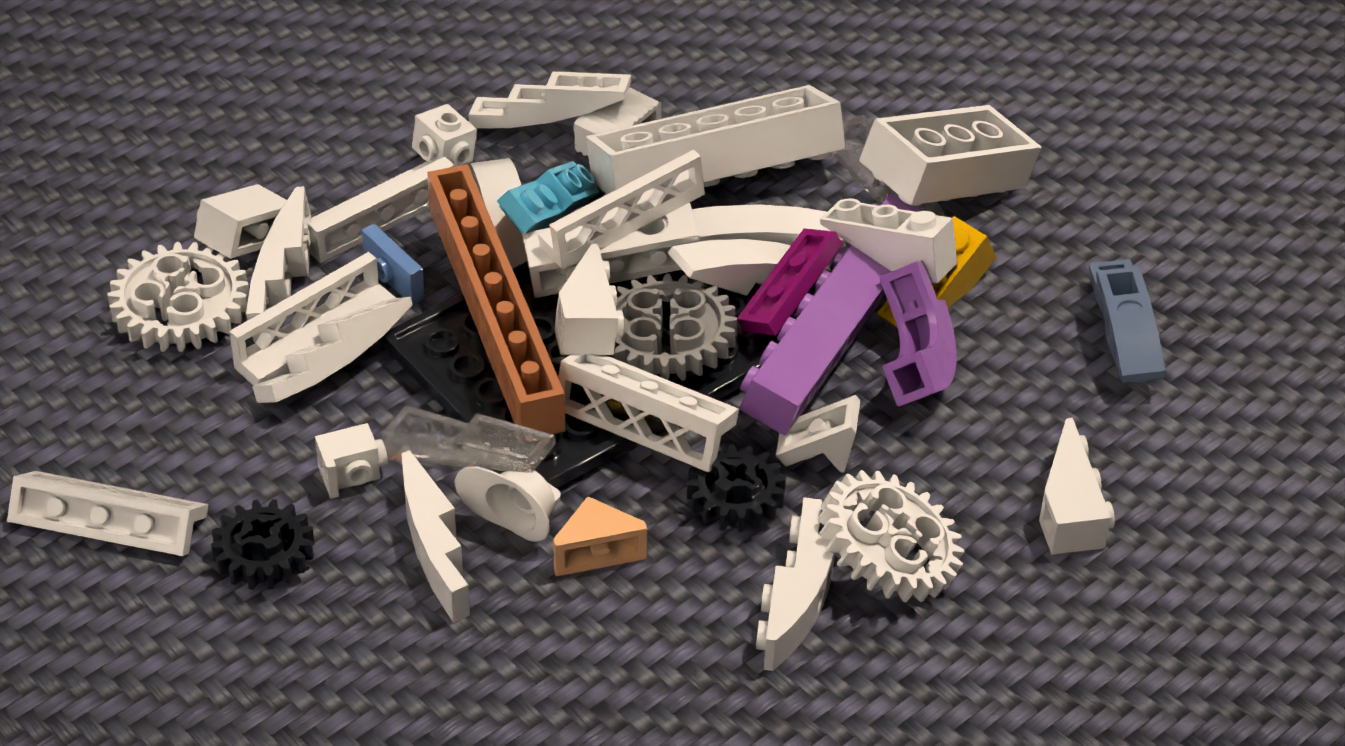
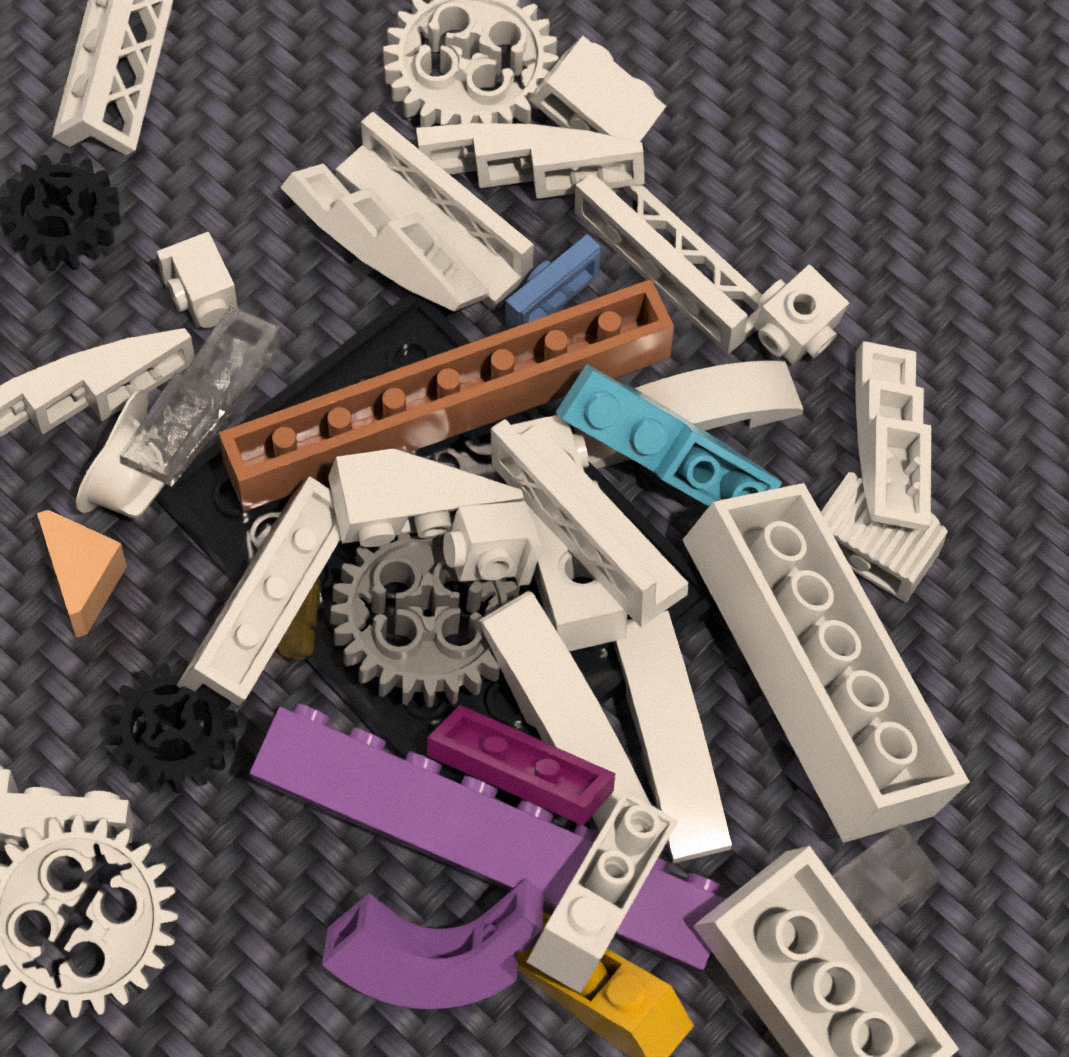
camera: 85 degrees right, 20 degrees up
white slope [776,395,860,473] -> none
none -> white brick [443,501,543,586]

